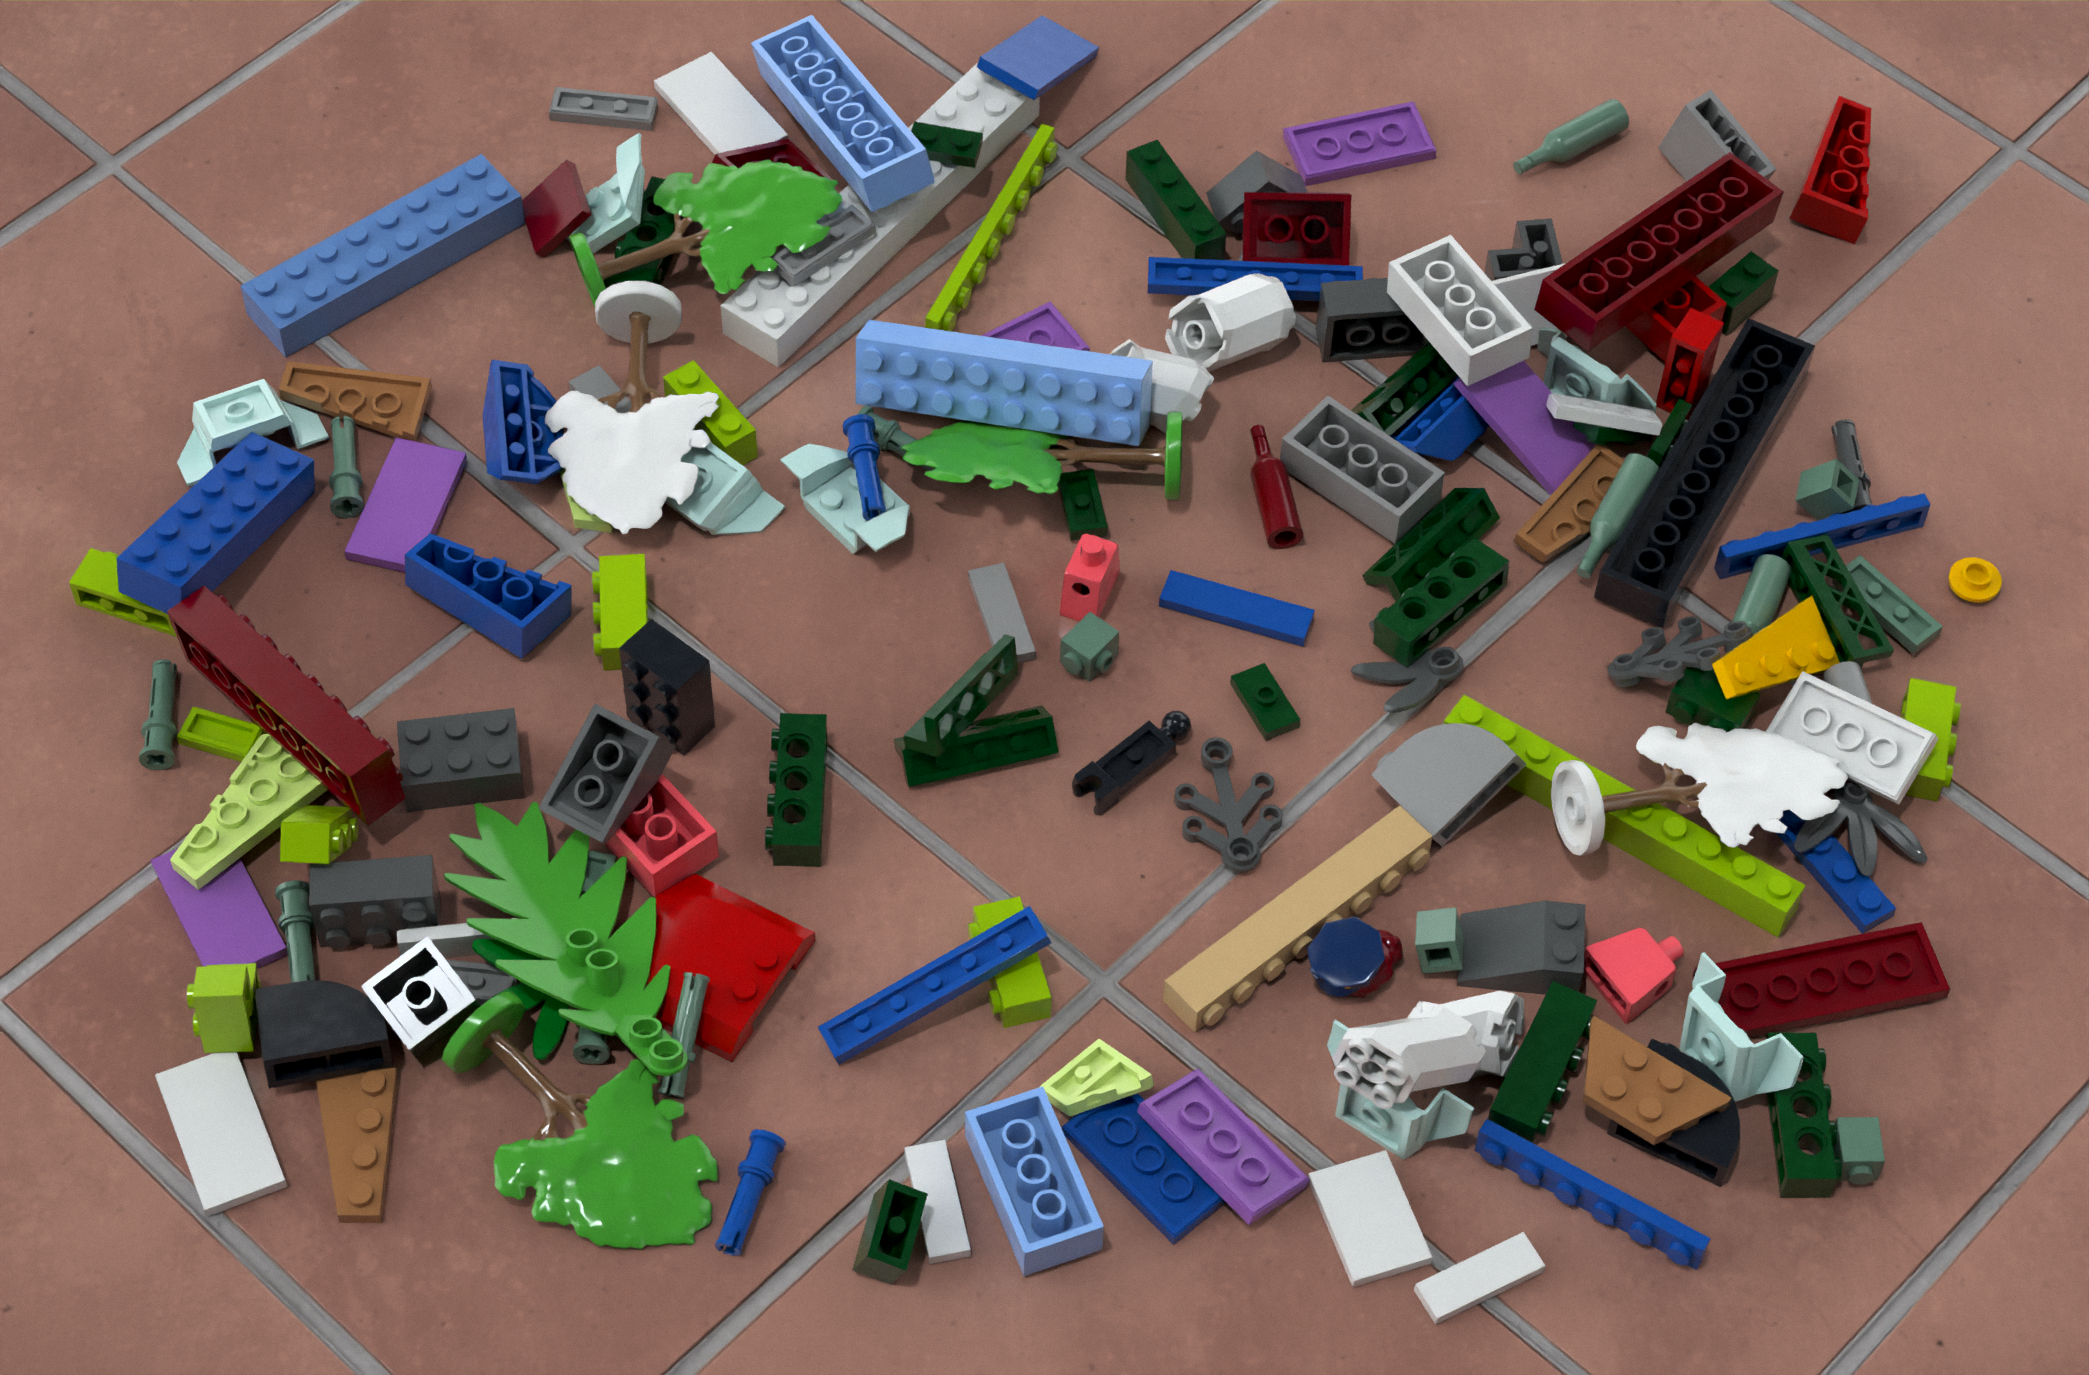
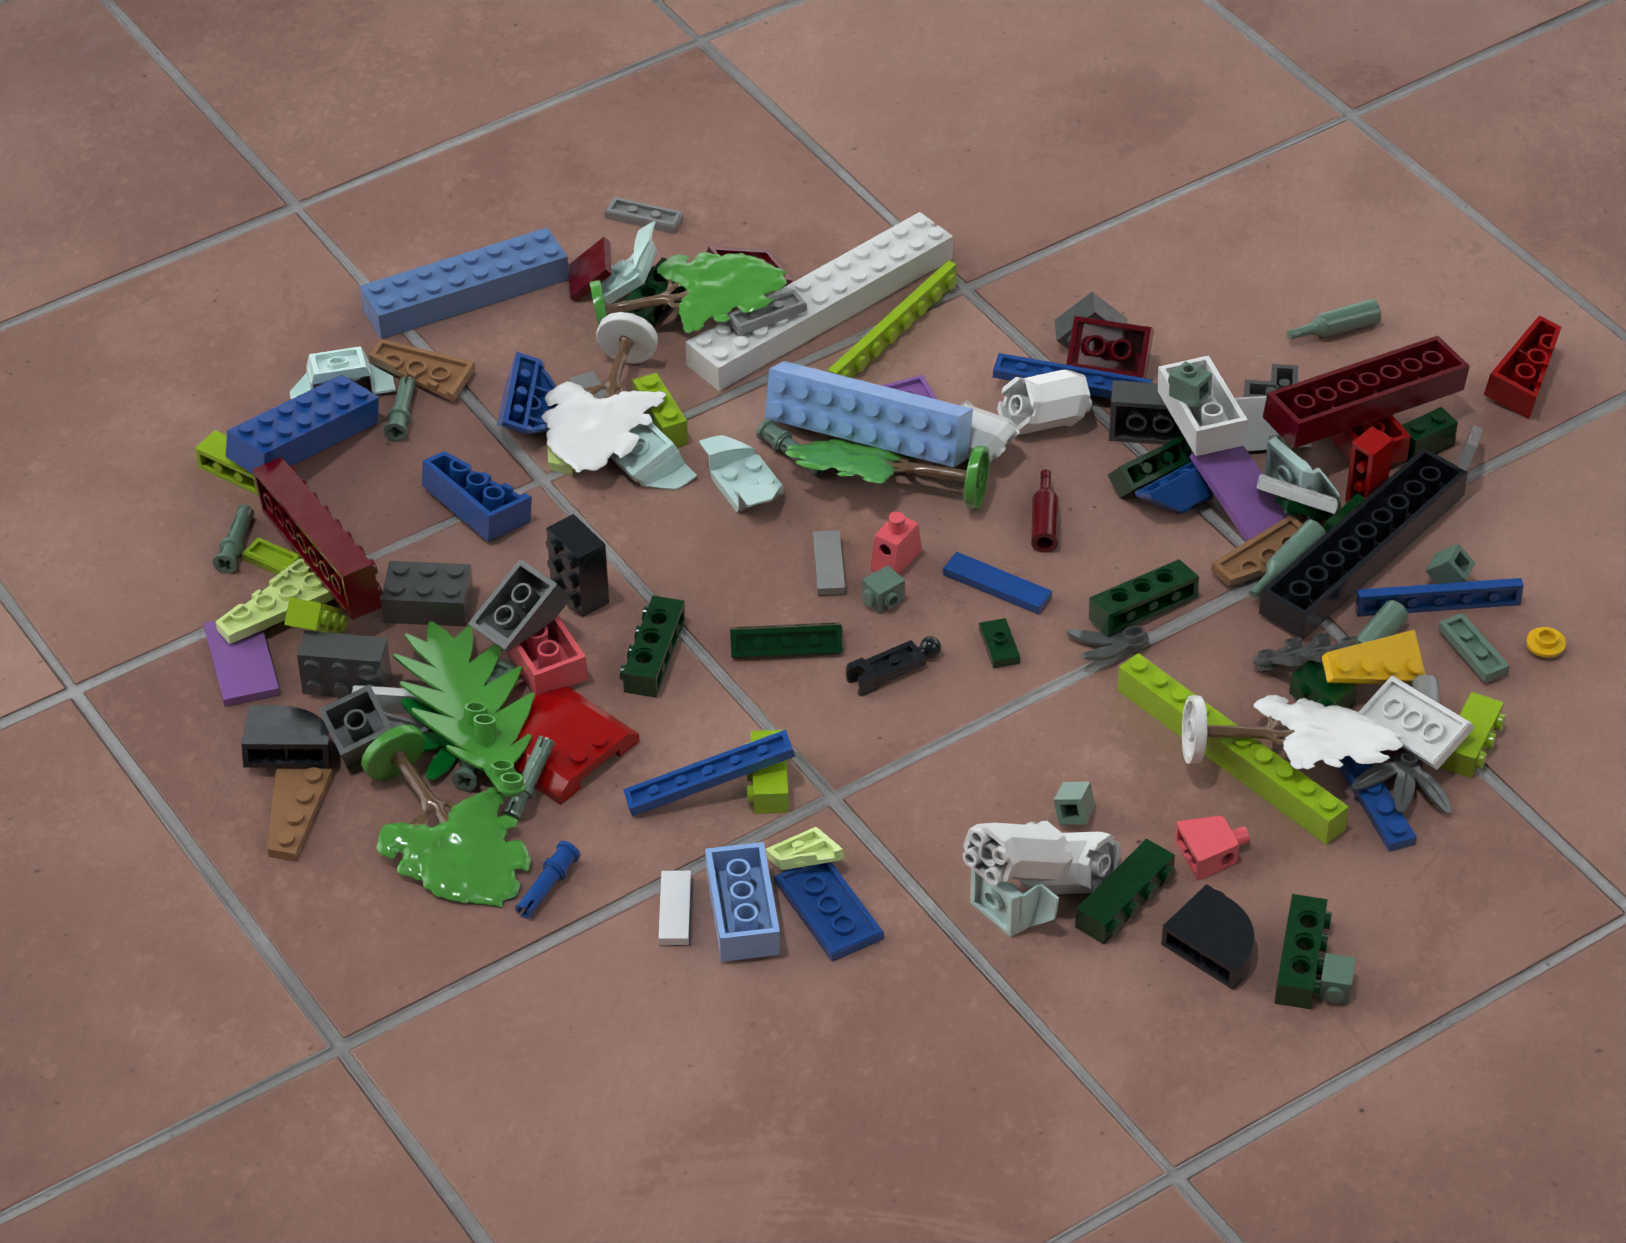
camera: 15 degrees right, 10 degrees down
white tile [155,1052,287,1217] -> none
lime brick [187,963,261,1053] -> none
sand green pin [275,880,315,983] -> none
medium lavender tile [344,437,467,572] -> none
lime brick [592,554,648,671] -> none
white tile [654,52,788,155] -> none
light blue brick [751,15,935,212] -> none
blue pin [842,414,886,521] -> none
dark green brick [852,1179,928,1285] -> none
dark green fence [904,634,1019,757] -> none
dark green plate [911,121,983,168] -> none
tile [977,15,1099,100] -> none
dark green plate [1058,469,1108,541] -> none
dark green brick [1125,139,1226,260] -> none
medium lavender tile [1137,1068,1310,1225] -> none
tan brick [1163,805,1433,1033] -> none
dark grey plant [1174,737,1283,873] -> none
light grey brick [1280,396,1445,544] -> none
medium lavender tile [1283,101,1437,186] -> none
dark blue piece [1307,917,1403,998] -> none
white tile [1308,1150,1432,1287] -> none
dark green fence [1362,488,1500,602] -> none
light grey brick [1371,723,1527,847] -> none
white tile [1414,1232,1546,1325] -> none
dark grey slope [1457,901,1586,995] -> none
blue plate [1474,1119,1711,1270] -> none
medium nougat wing [1582,1016,1731,1145] -> none
light grey brick [1658,90,1776,181] -> none
light aqua piece [1679,952,1804,1102] -> none
dark red plate [1693,922,1950,1038] -> none
dark green fence [1781,534,1894,668] -> none
dark grey pin [1831,419,1872,512] -> none
none -> sand green brick [1168,361,1212,408]
none -> light grey tile [1457,425,1483,471]

